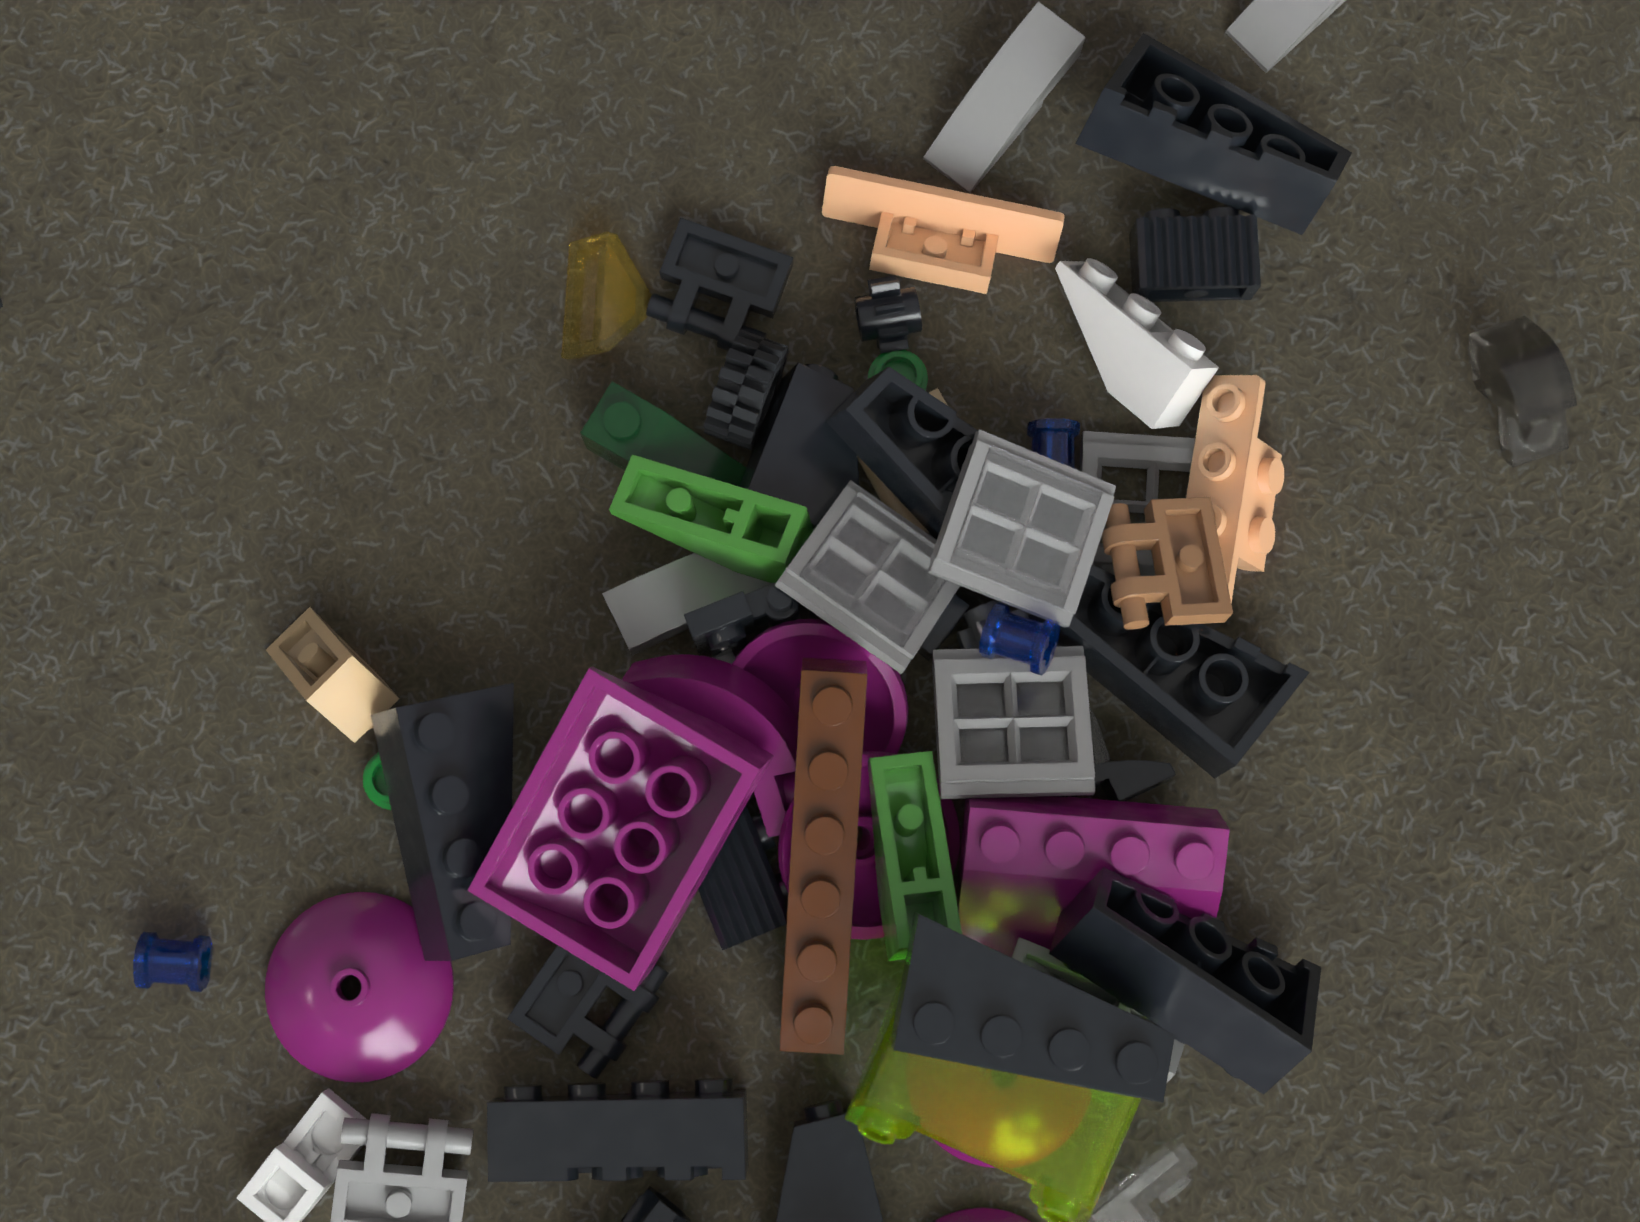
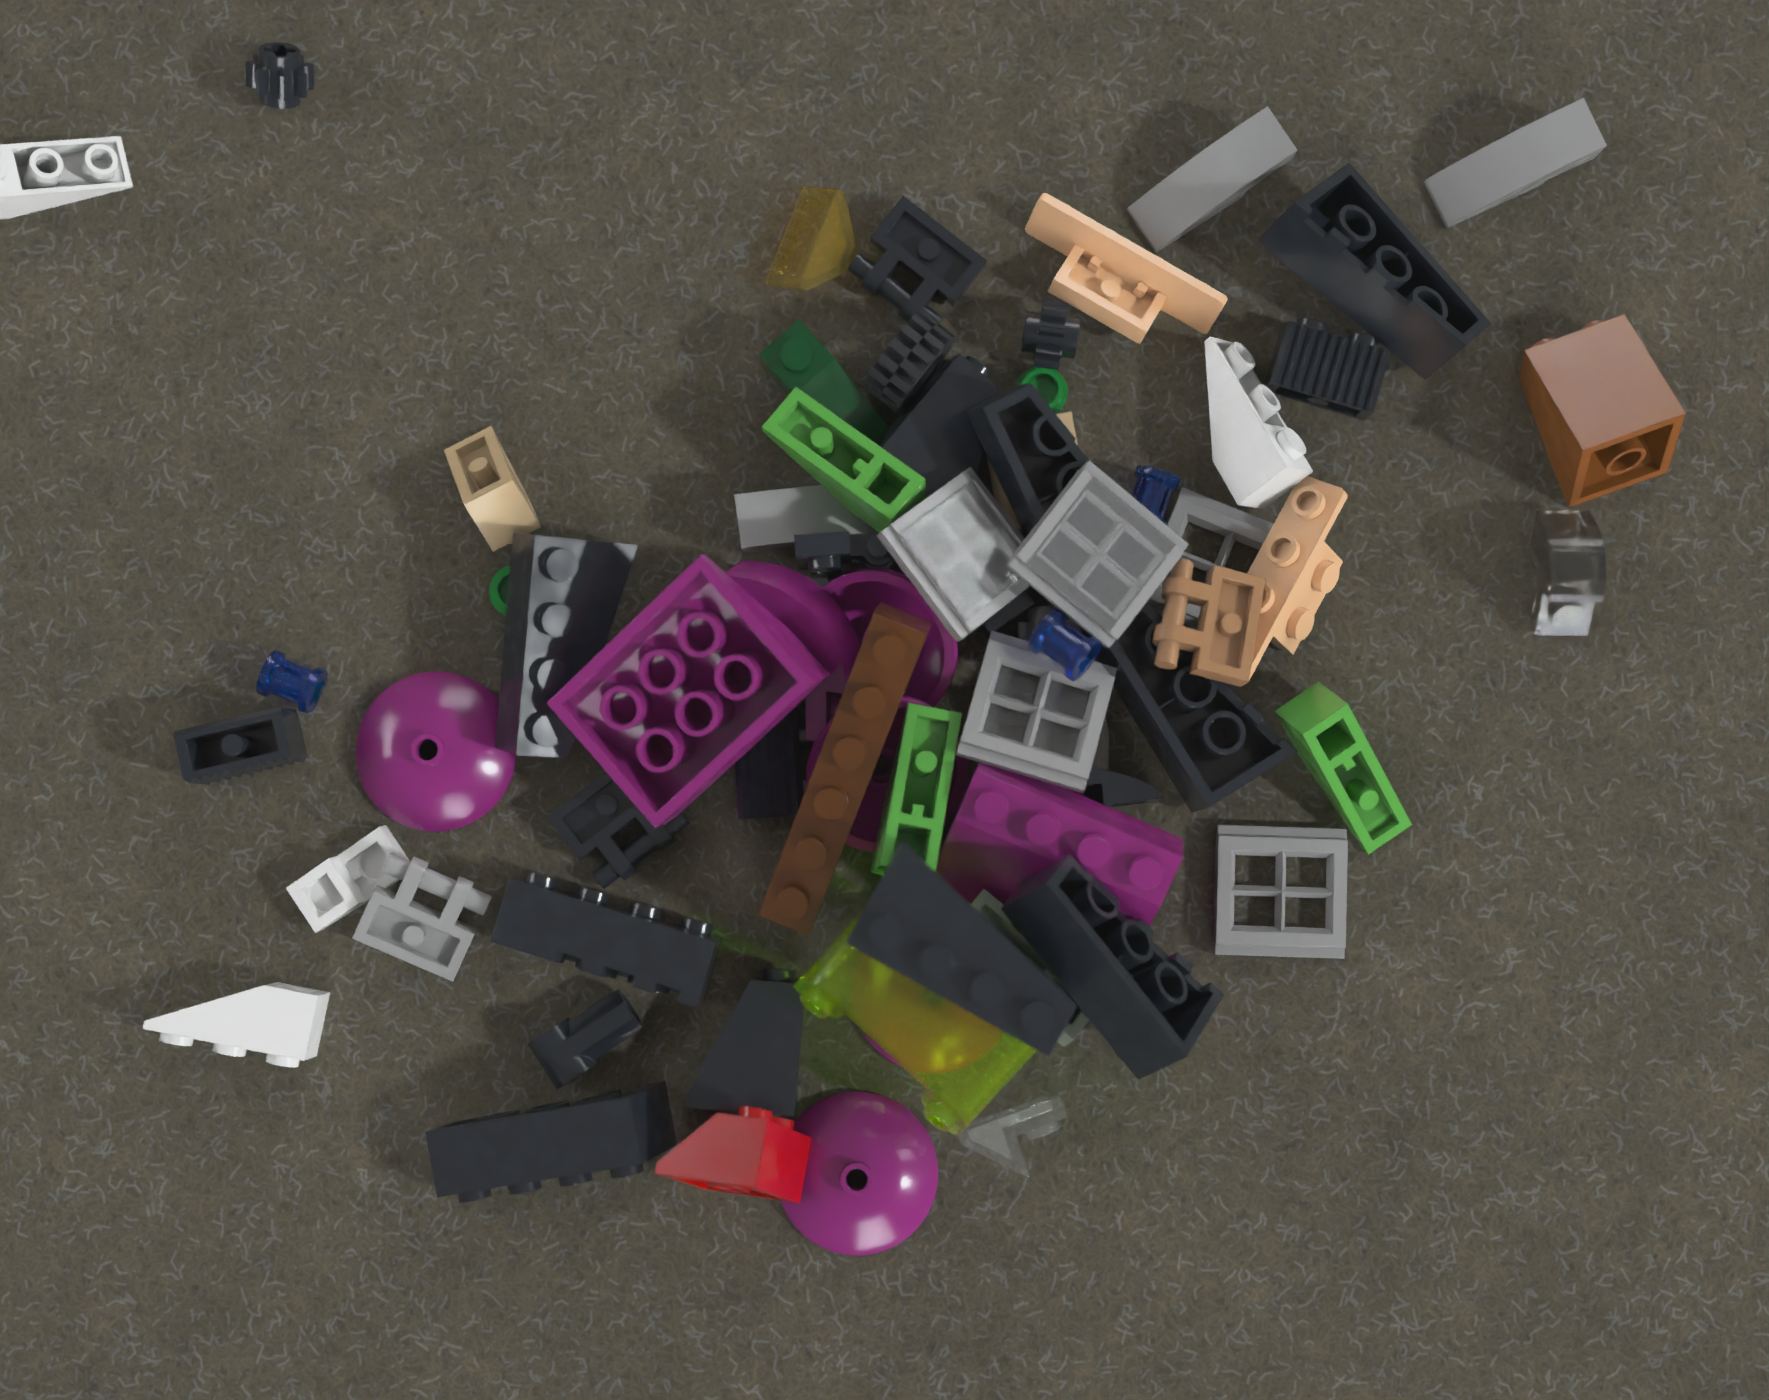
camera: 20 degrees right, 5 degrees up
none -> black brick [174,706,307,785]
none -> light grey piece [1213,825,1348,959]
none -> bright green slope [1274,681,1412,855]
none -> slope [1519,314,1686,508]

